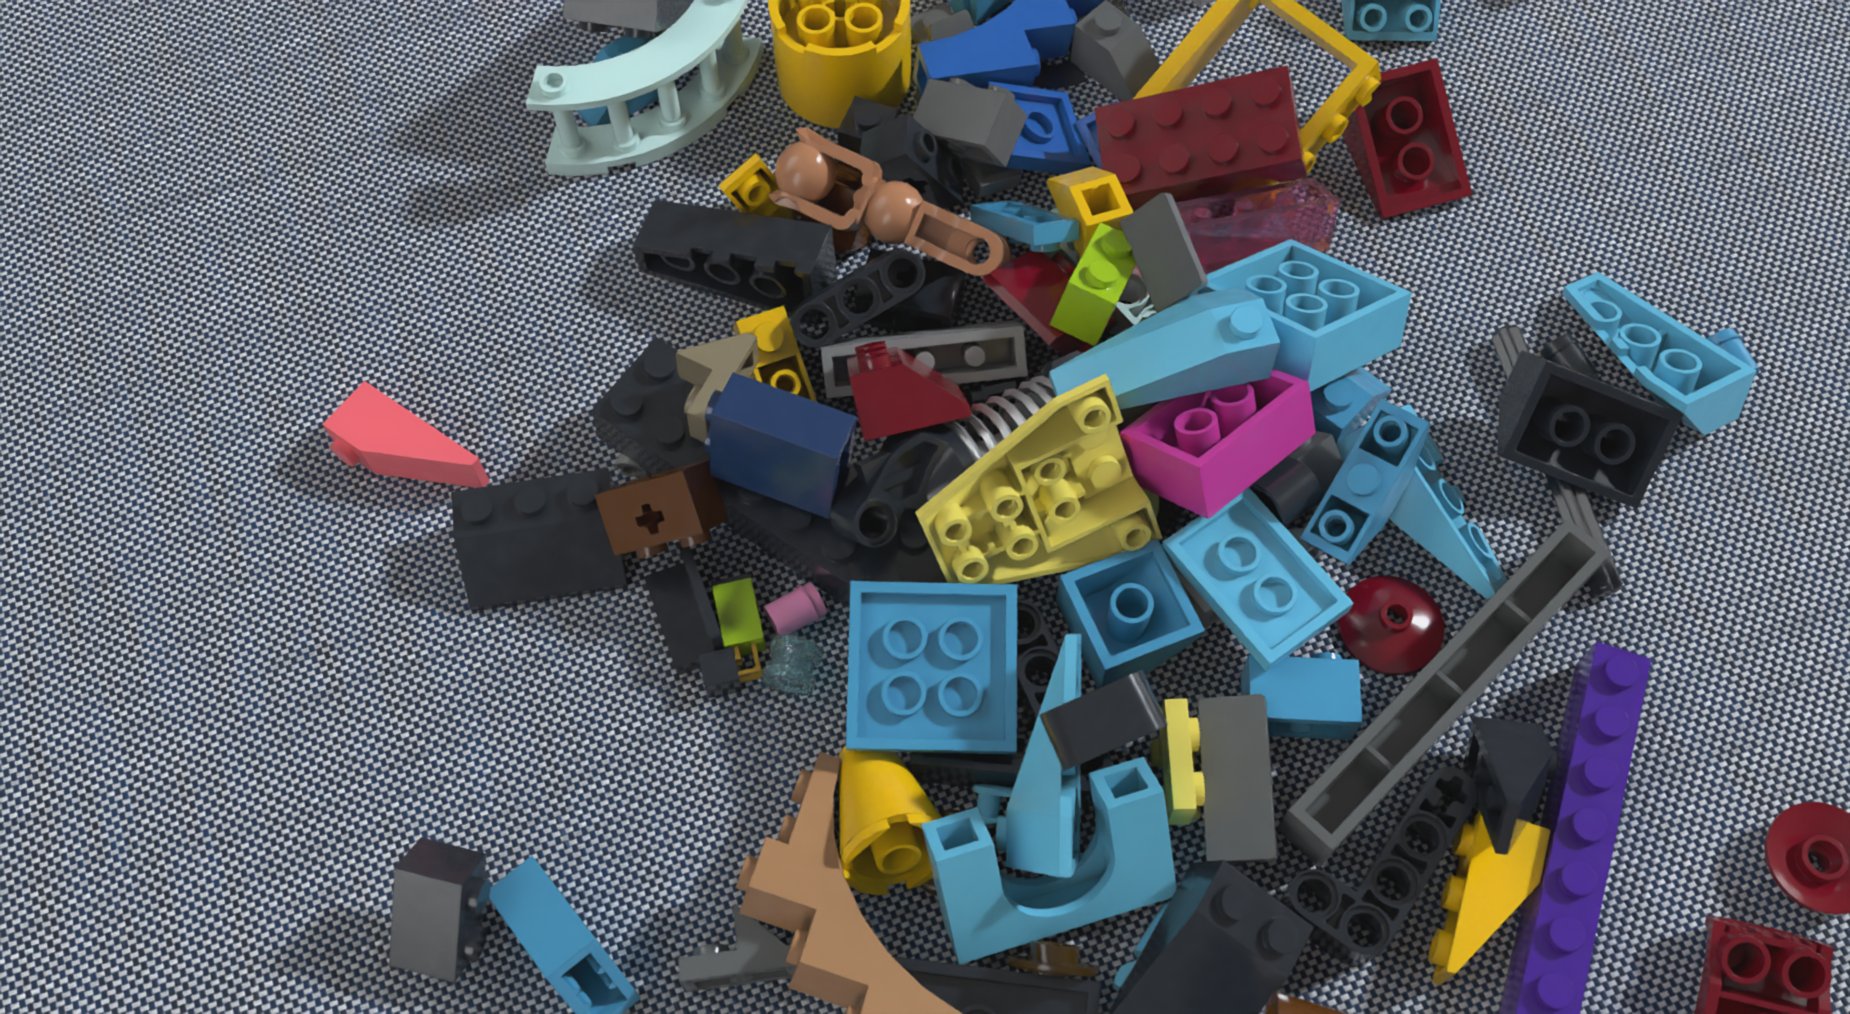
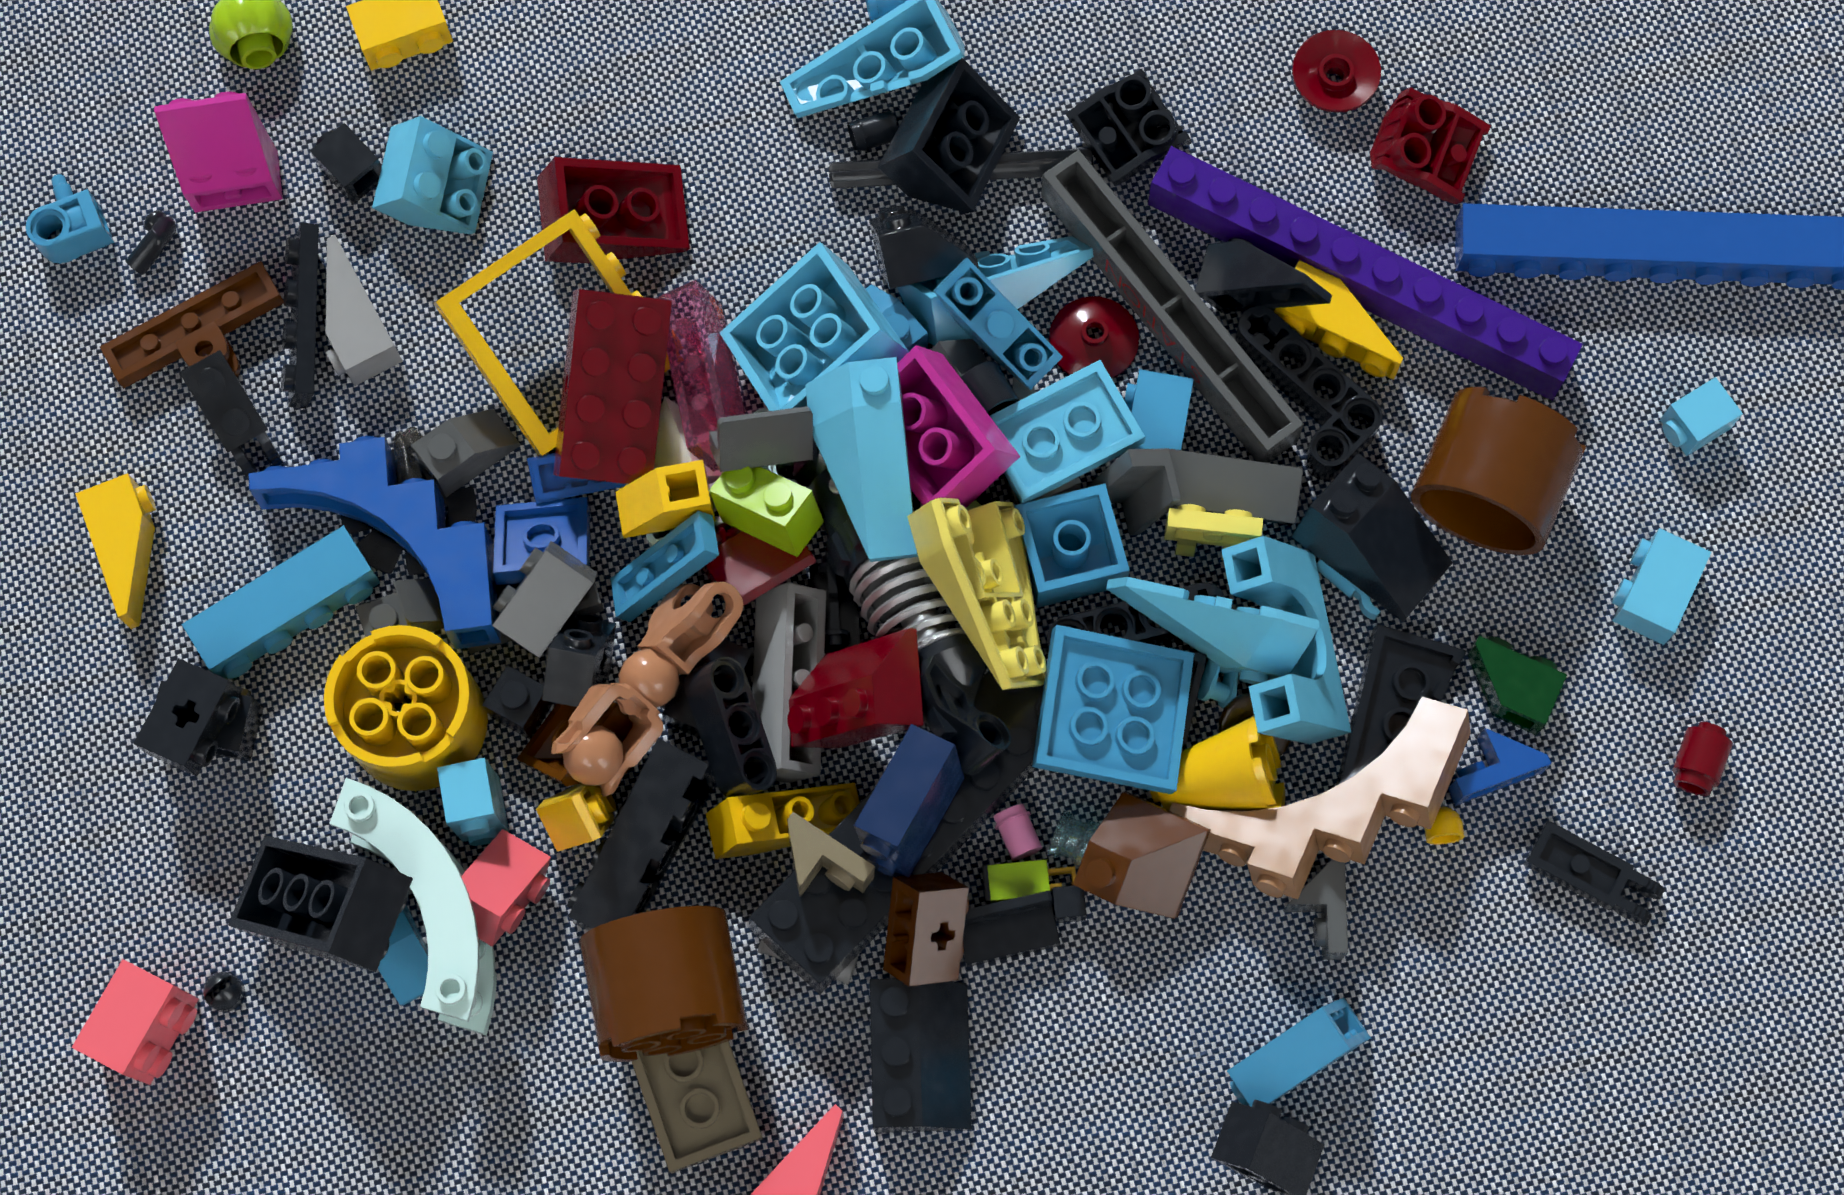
camera: 80 degrees left, 10 degrees up
dark brown piece [1008,941,1100,977] -> none
black beam [1039,670,1168,771] -> none
none -> medium azure brick [437,757,509,846]
none -> coral brick [461,829,551,947]
none -> reddish brown brick [580,906,748,1062]
none -> dark tan plate [632,1041,763,1174]
none -> black slope [869,206,979,289]
none -> black slope [1065,69,1192,186]
none -> reddish brown slope [1073,791,1211,919]
none -> dark grey panel [1086,448,1181,535]

